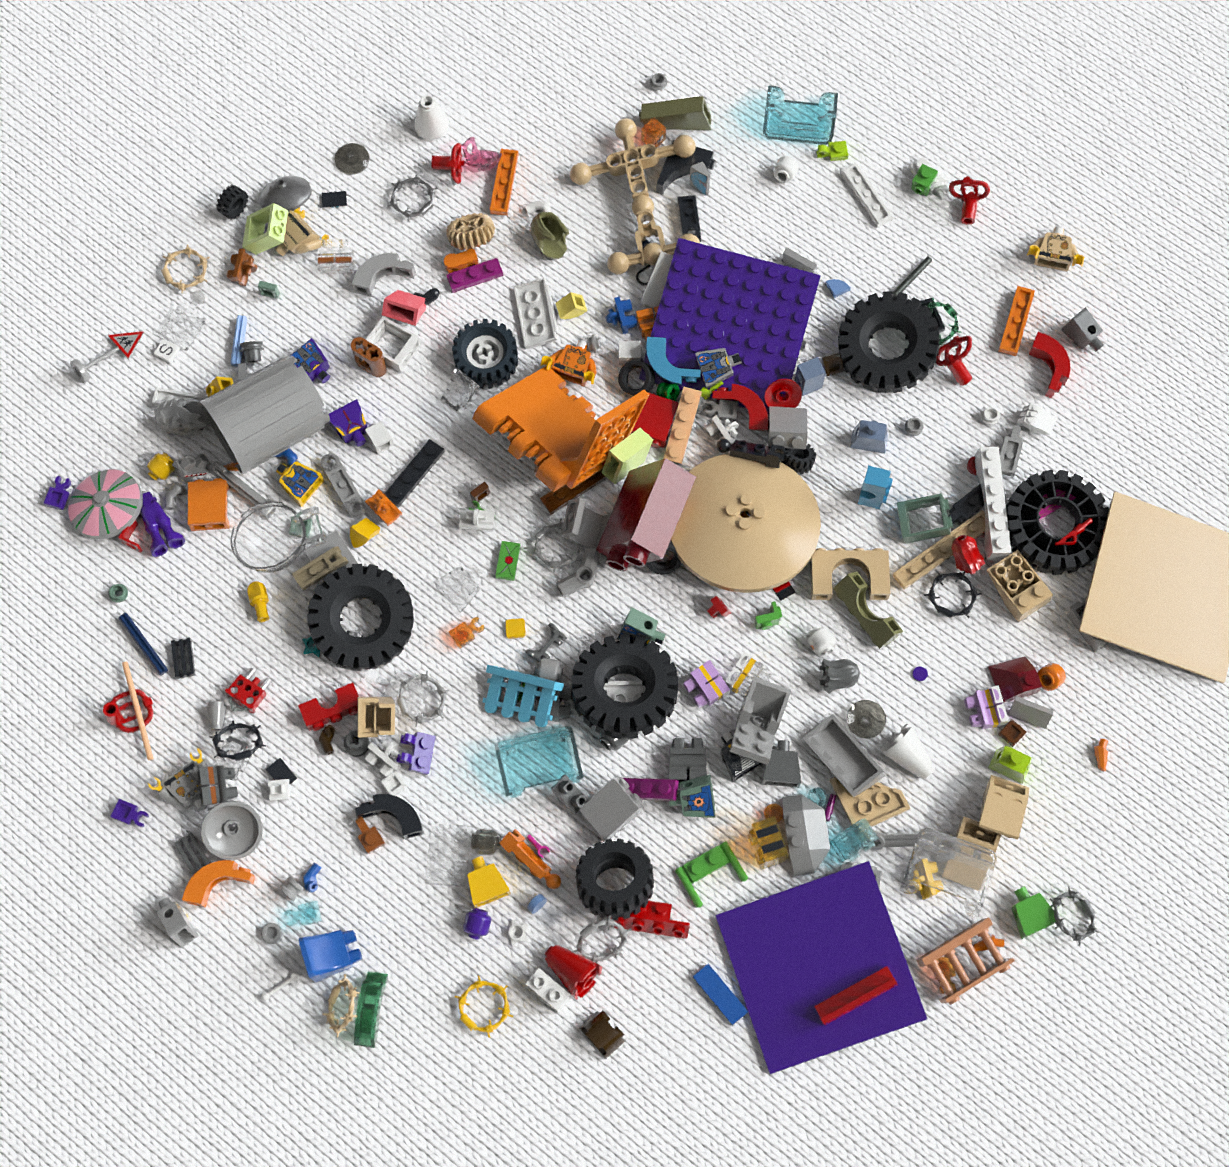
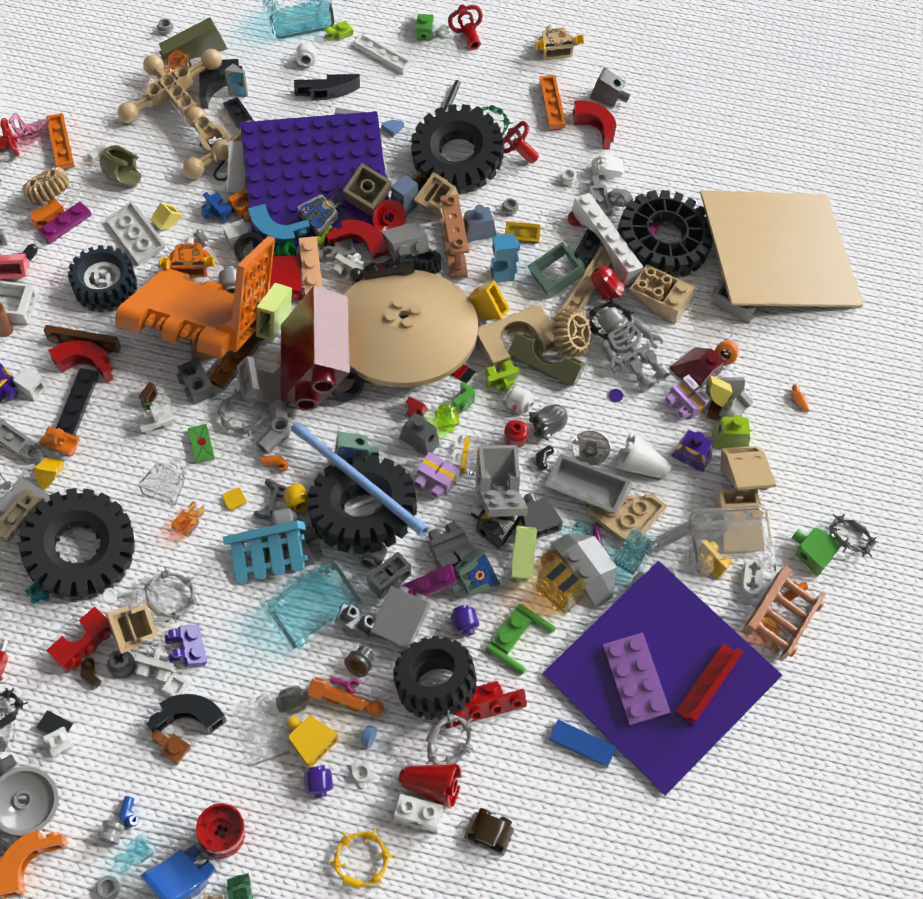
camera: 30 degrees left, 10 degrees down
clear cylinder [440,369,479,412] -> none
red hand [1055,518,1093,545] -> none
none -> reddish brown plate [43,325,121,353]
none -> red arch [48,341,113,383]
none -> dark grey brick [176,358,215,405]
none -> red wheel [196,803,245,859]
none -> light grey head [218,266,237,294]
none -> orange arm [262,455,289,472]
none -> yellow head [283,484,309,513]
none -> light blue piece [291,422,429,537]
none -> black slope [294,74,360,101]
none -> dark tan brick [343,163,392,217]
none -> dark grey piece [344,646,374,677]
none -> dark grey brick [367,552,412,599]
none -> dark grey torso [399,413,440,456]
none -> tan plate [414,172,460,219]
none -> clear neon green head [434,404,460,432]
none -> nougat fence [440,194,469,279]
none -> dark purple head [450,605,480,637]
none -> yellow torso [468,280,510,320]
none -> lime hips [485,360,520,393]
none -> red head [503,420,529,448]
none -> yellow plate [505,221,541,242]
none -> yellowish green window [511,526,537,582]
none -> black arm [534,445,554,471]
none -> tan gear [552,308,592,357]
none -> light grey piece [597,307,671,393]
none -> medium lavender plate [603,632,671,726]
none -> light grey beam [608,188,633,208]
none -> dark purple torso [671,430,713,472]
none -> light yellow brick [708,375,732,407]
none -> light grey leg [719,390,754,418]
none -> white beam [741,559,763,598]

